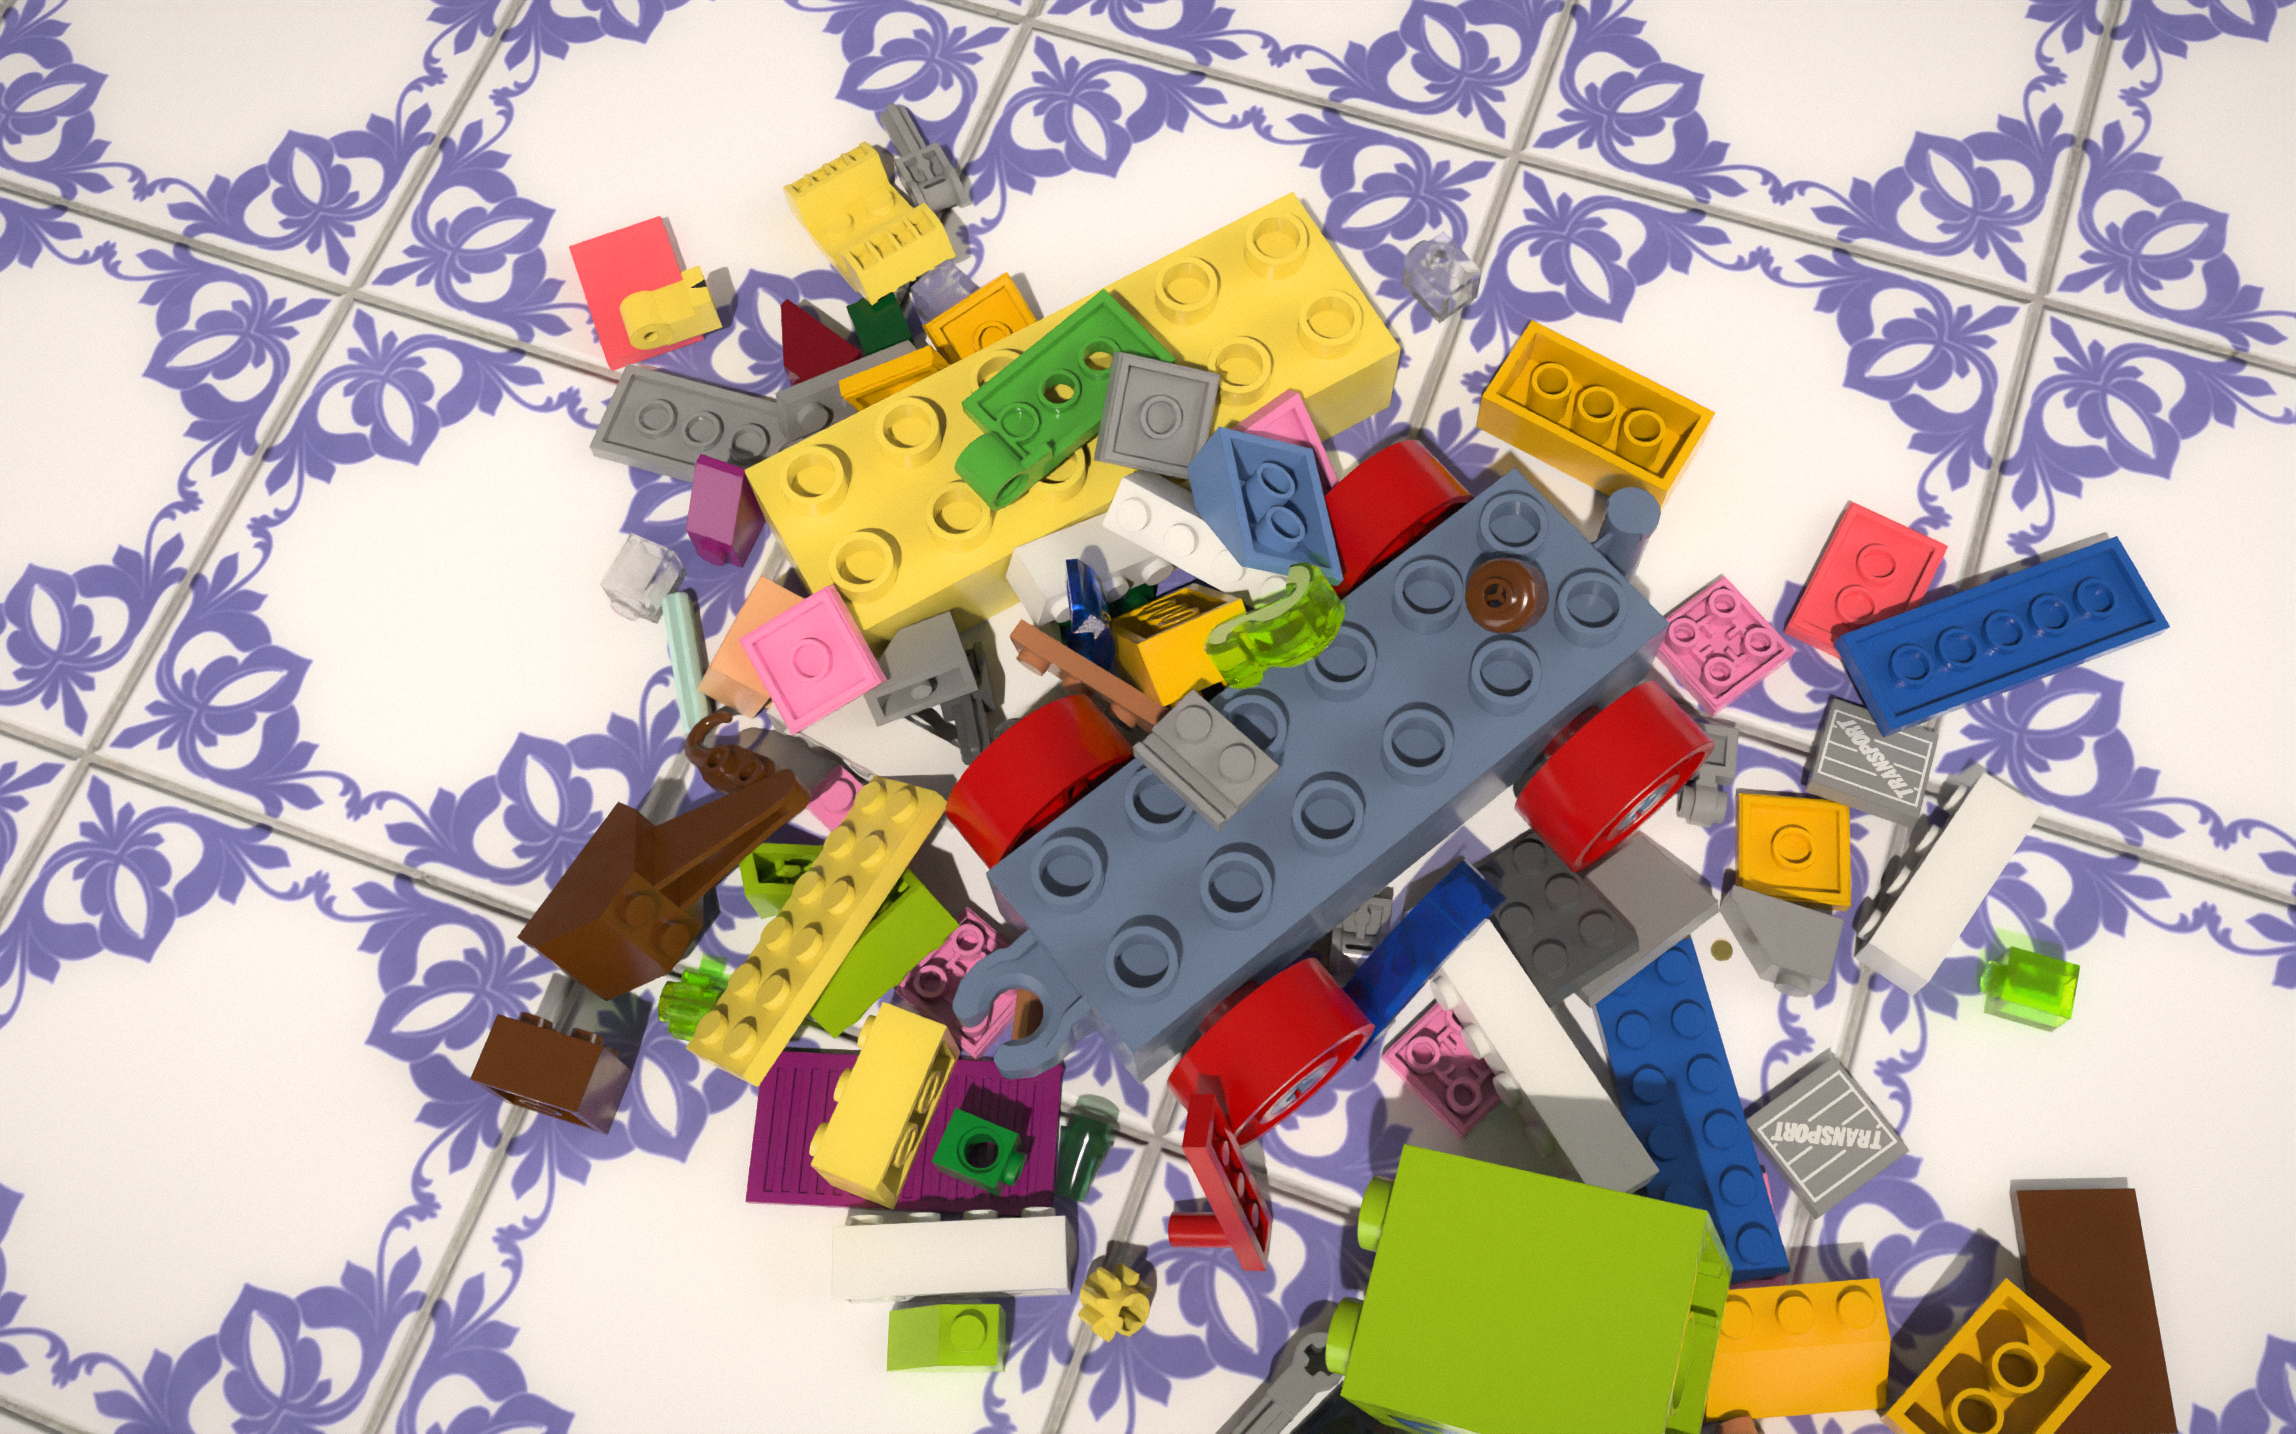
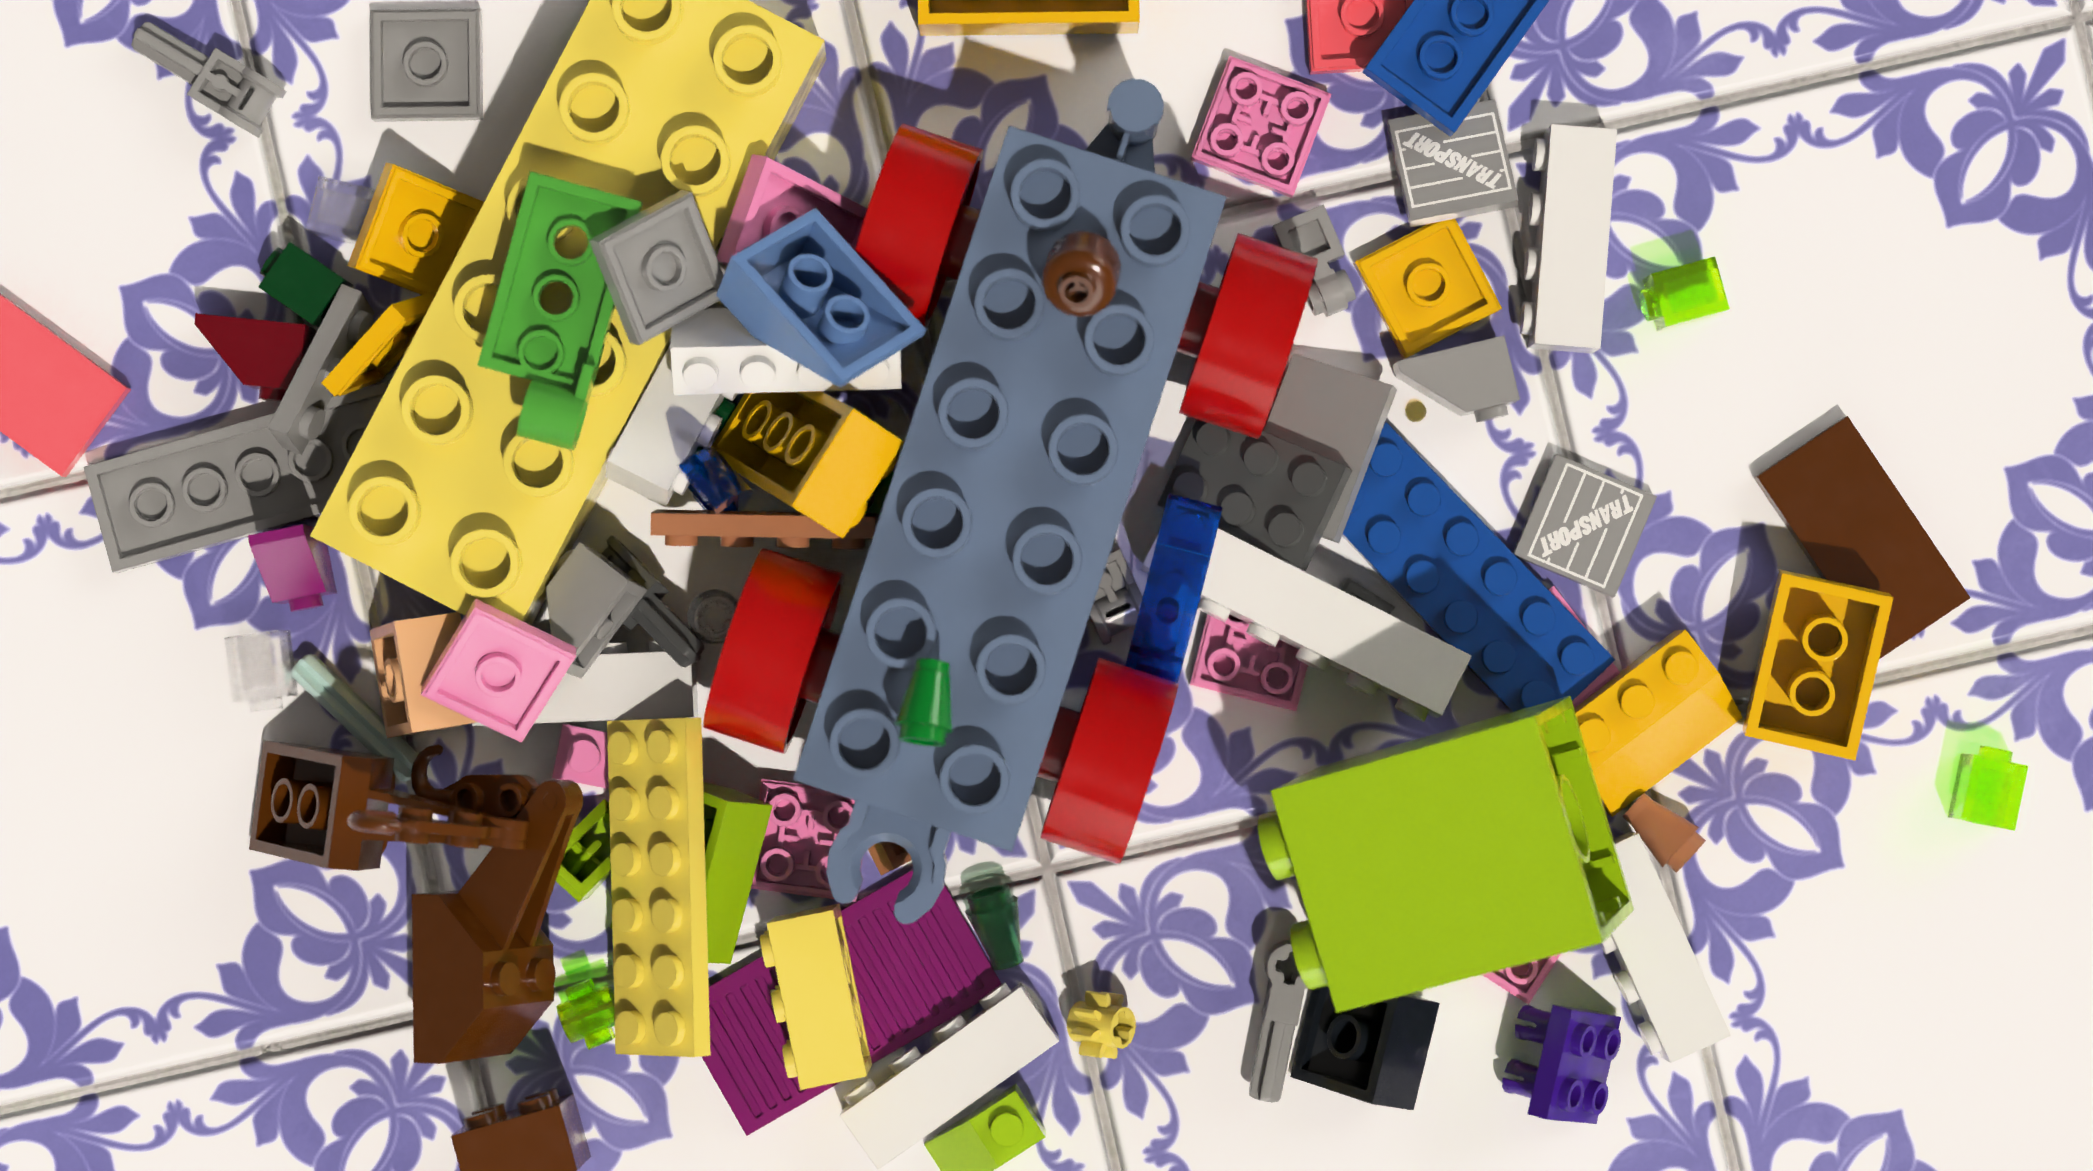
camera: 40 degrees left, 20 degrees up
light yellow leg [620,265,722,350] -> none
light yellow plate [783,141,956,305] -> none
green brick [932,1108,1027,1198] -> none
light grey plate [1133,690,1279,833] -> none
red piece [1168,1093,1273,1271] -> none
clear neon green animal [1203,562,1345,689] -> none
none -> reddish brown slope [249,740,530,871]
none -> light grey tile [370,9,483,122]
none -> green cone [895,658,953,747]

